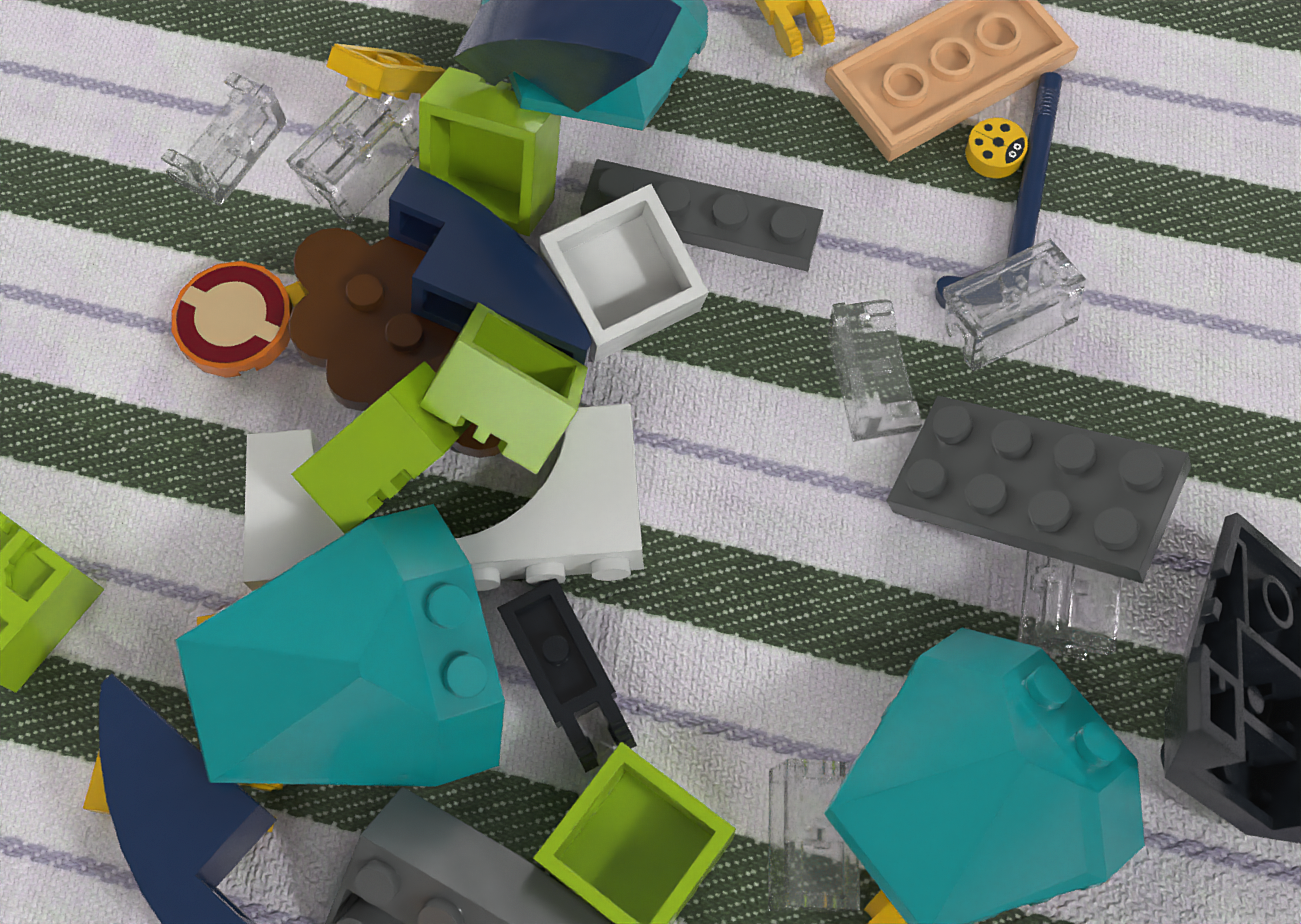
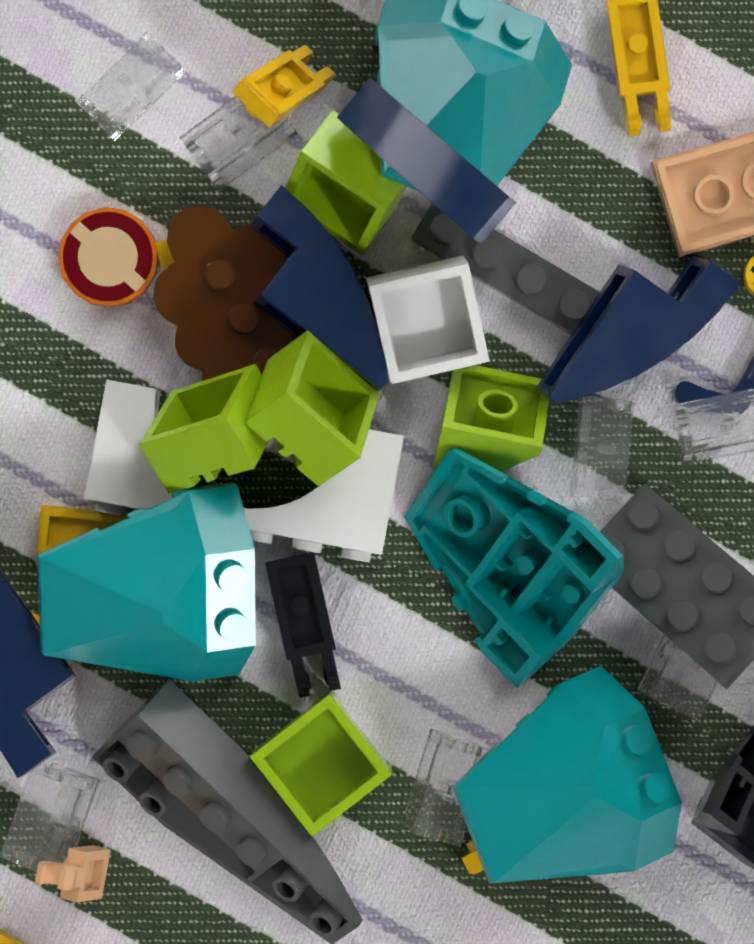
camera: 10 degrees right, 20 degrees up
none -> teal wedge [404,447,624,688]
none -> lime slope [433,365,549,472]
none -> dark blue slope [535,255,740,403]

